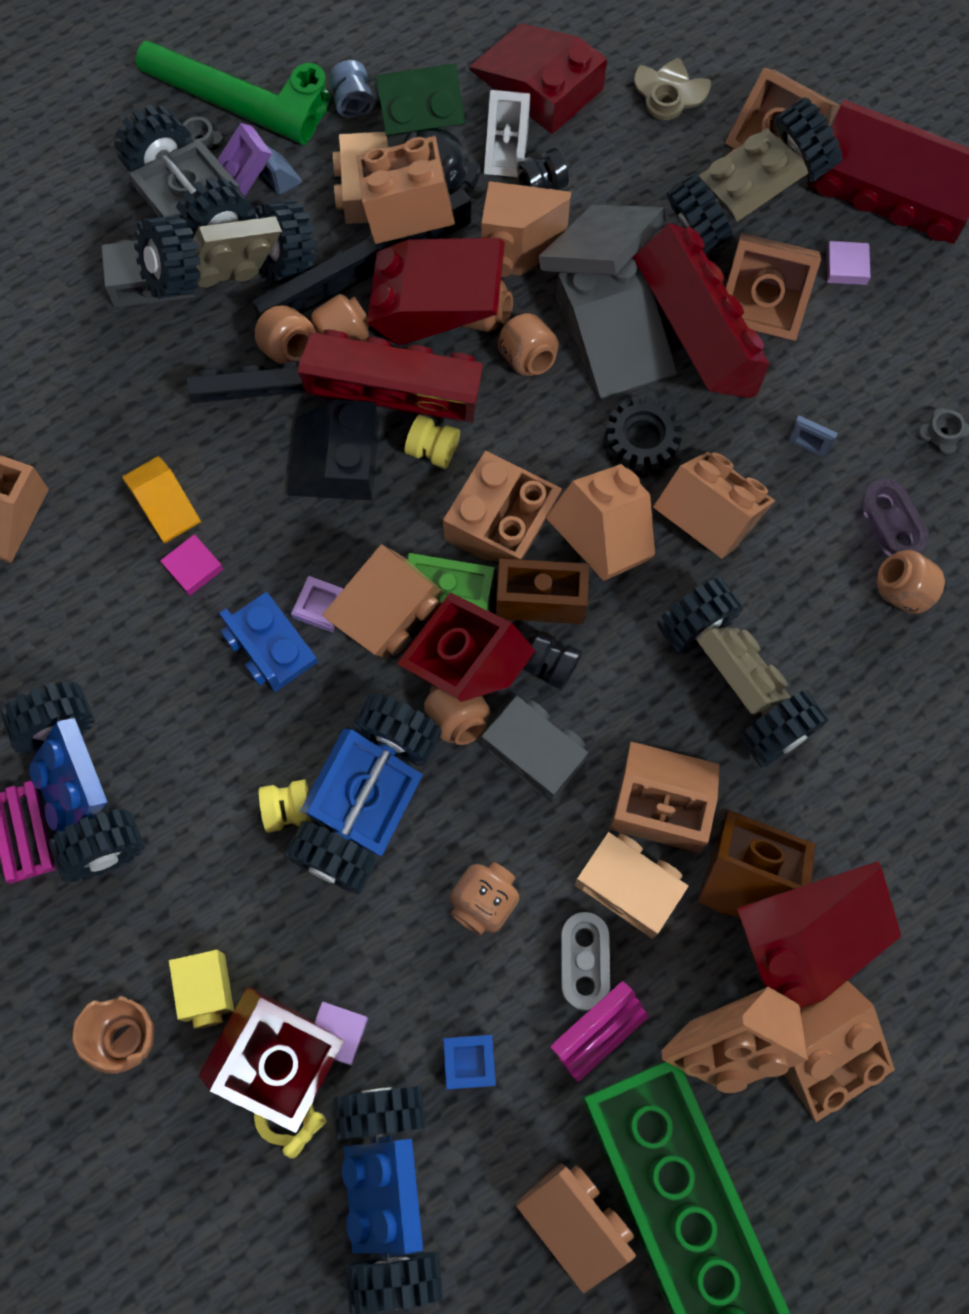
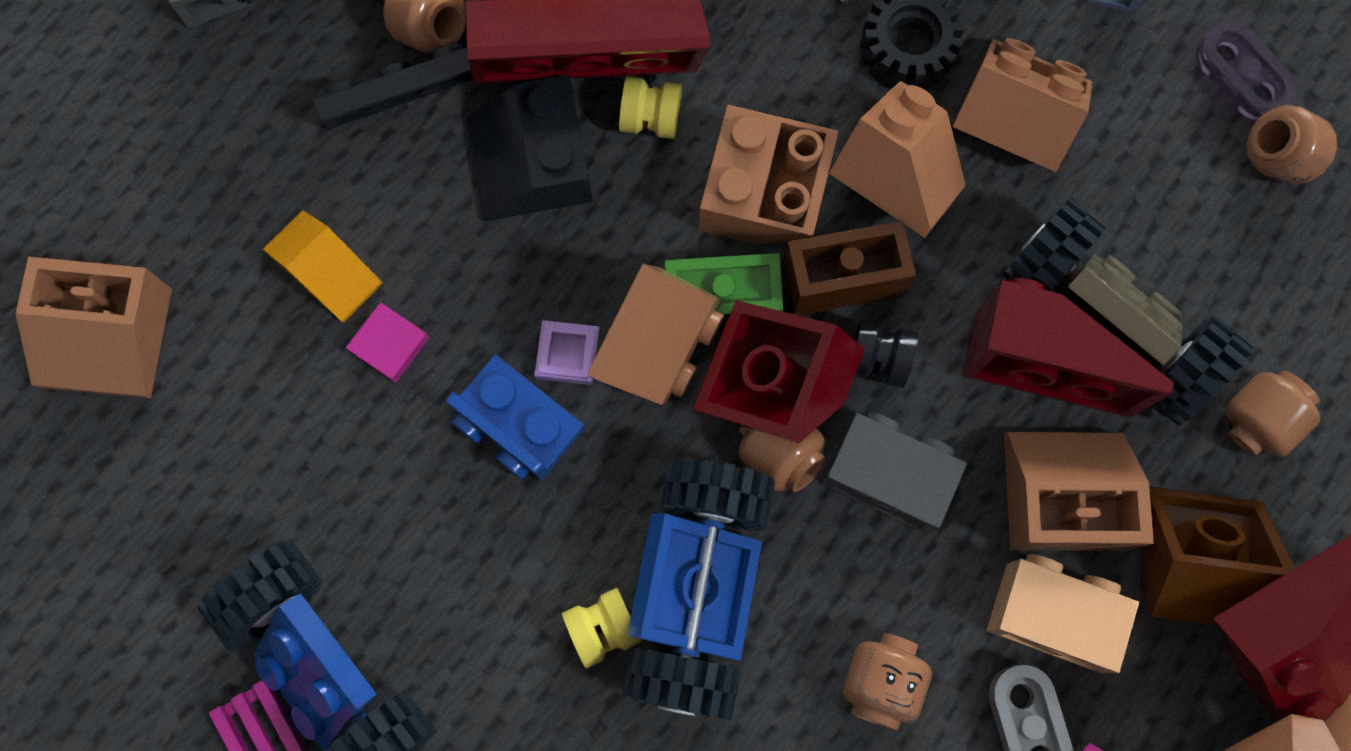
camera: 15 degrees left, 5 degrees up
none -> dark red slope [962,278,1174,418]
none -> nougat head [1225,370,1320,457]

